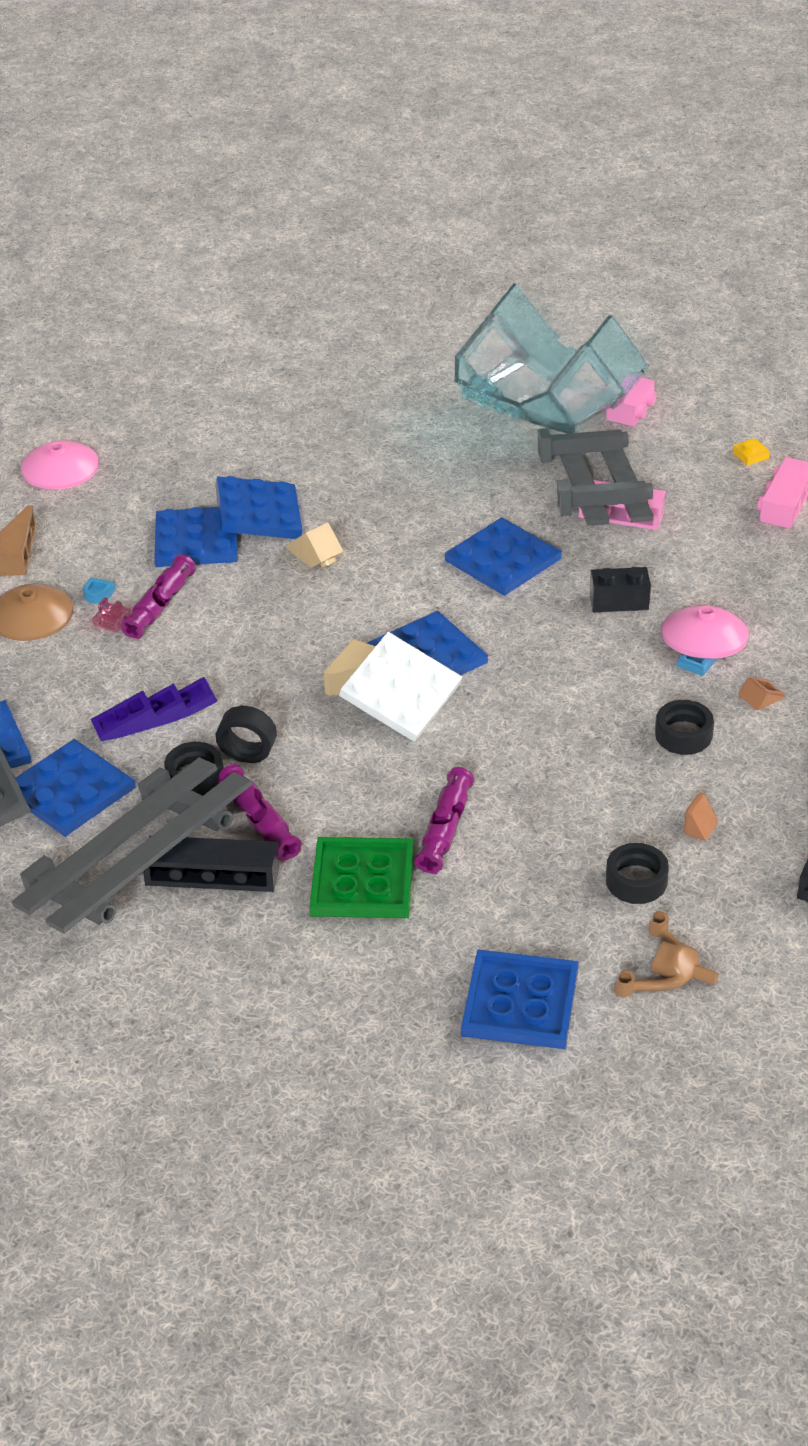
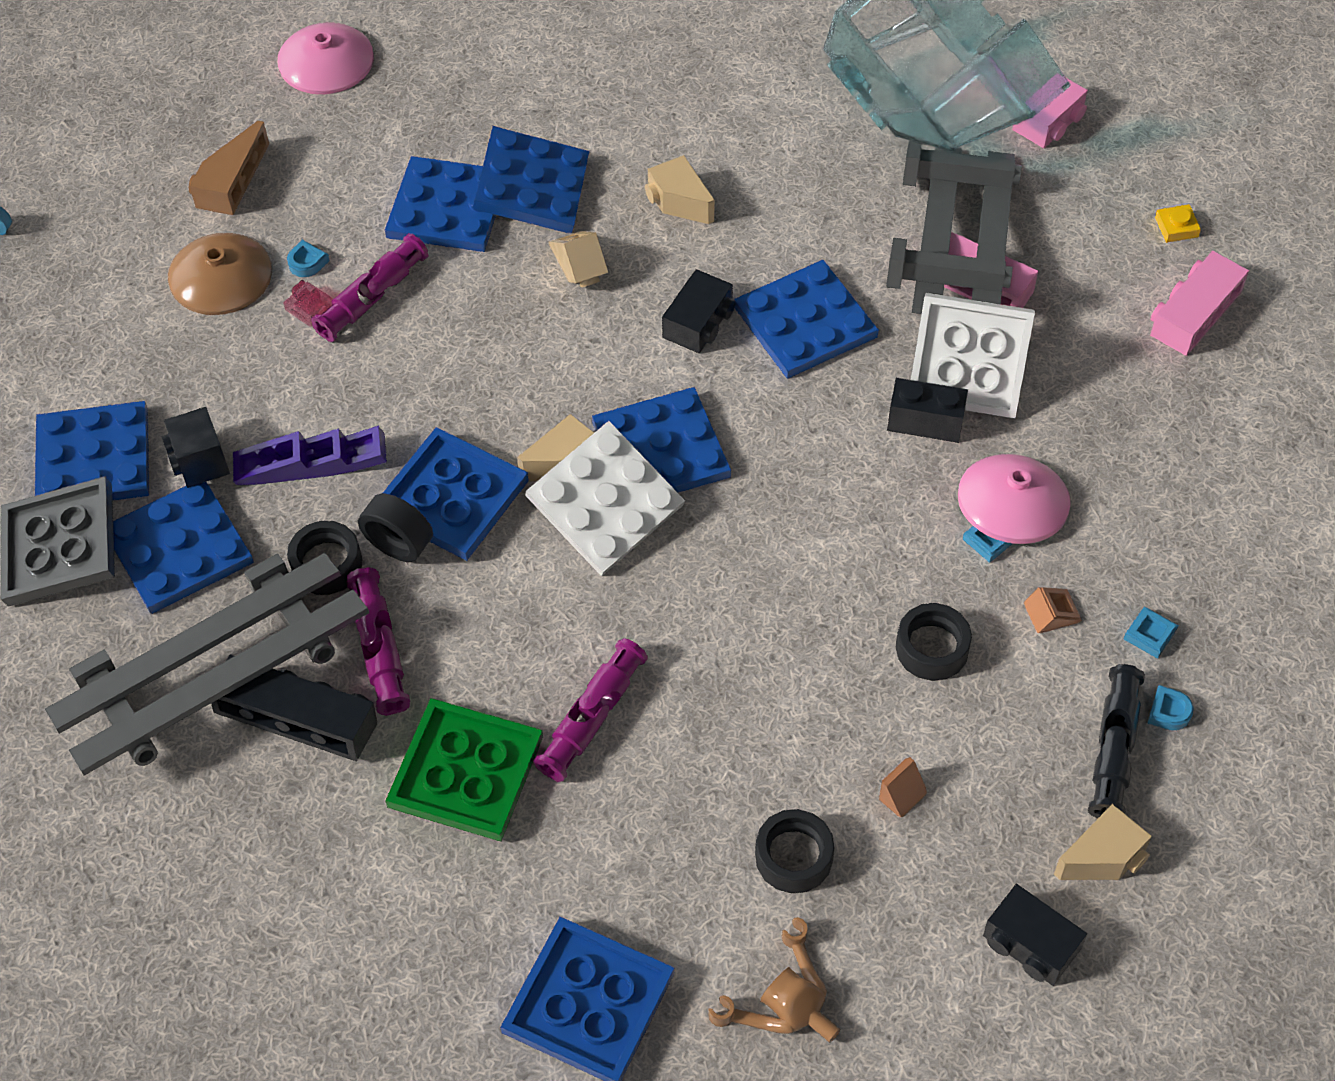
camera: 15 degrees right, 15 degrees up
none -> black brick [161,407,230,488]
none -> blue plate [383,427,529,561]
none -> tan slope [645,155,715,224]
none -> black brick [662,269,736,354]
none -> white plate [911,293,1035,418]

